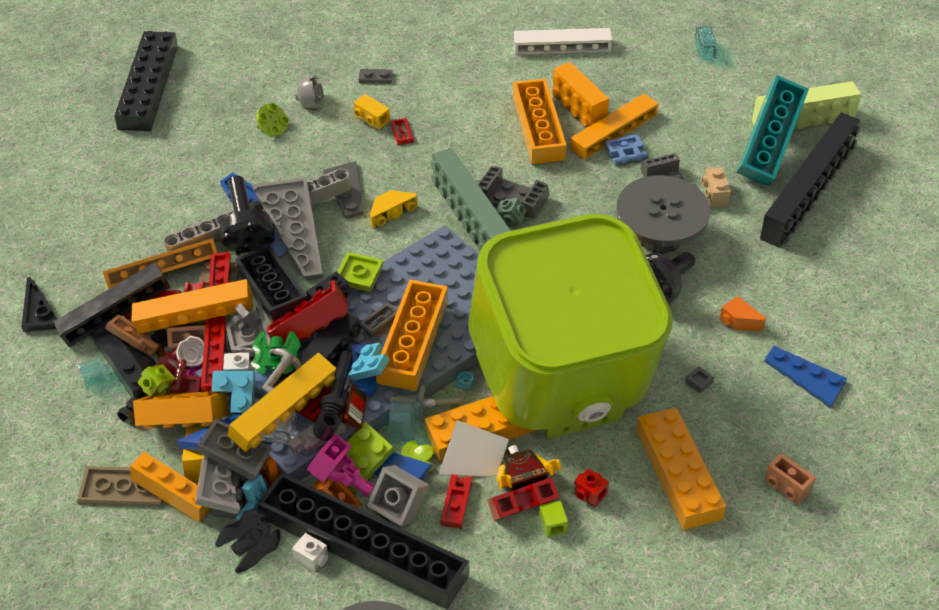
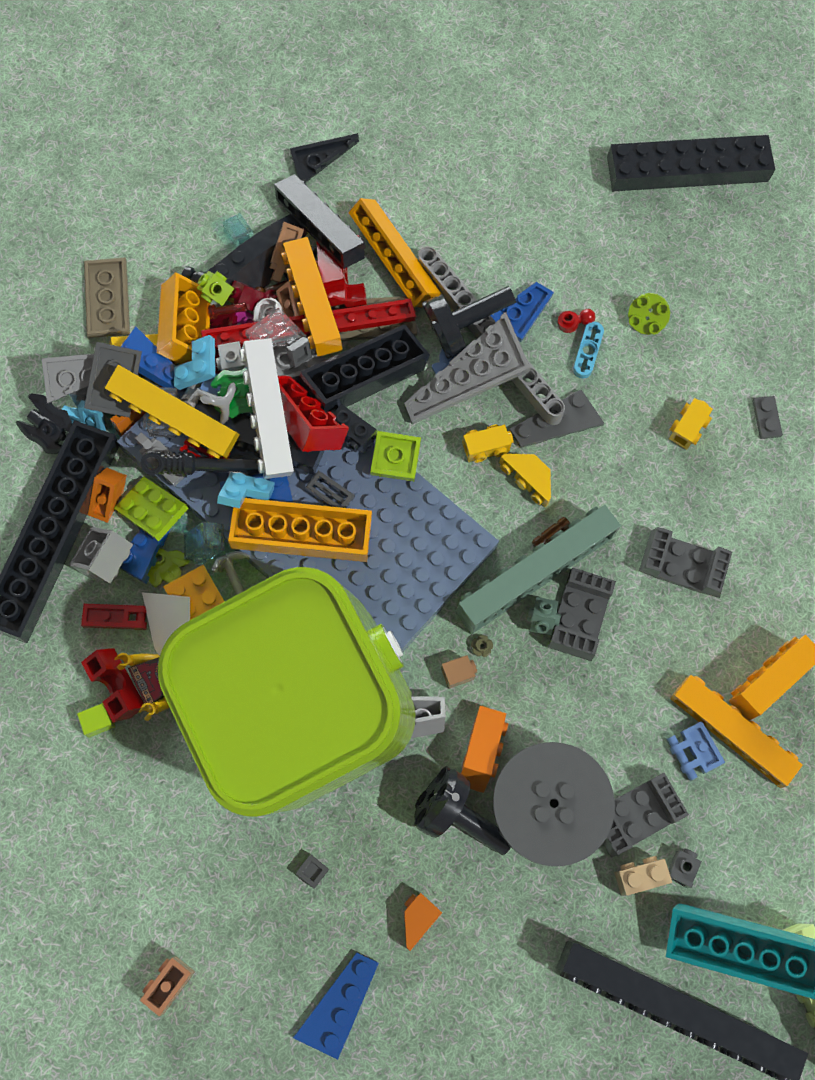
camera: 75 degrees right, 25 degrees up
light orange brick [130,452,211,522] -> none
white brick [292,533,328,571] -> none
light grey cylinder [295,75,324,109] -> none
dark pink brick [307,433,375,497] -> none
slope [341,383,367,429] -> none
red tile [390,118,414,146] -> none
light orange brick [513,78,567,165] -> none
red brick [574,468,609,507] -> none
light orange brick [636,407,726,530] -> none
none -> white brick [239,338,294,479]
none -> clear wing [245,308,306,347]
none -> yellow brick [462,424,513,463]
none -> reddish brown axle [532,517,570,547]
none -> red plate [558,309,596,333]
none -> medium azure beam [573,322,604,379]
none -> dark grey plate [639,527,732,598]
none -> dark grey brick [668,848,702,888]

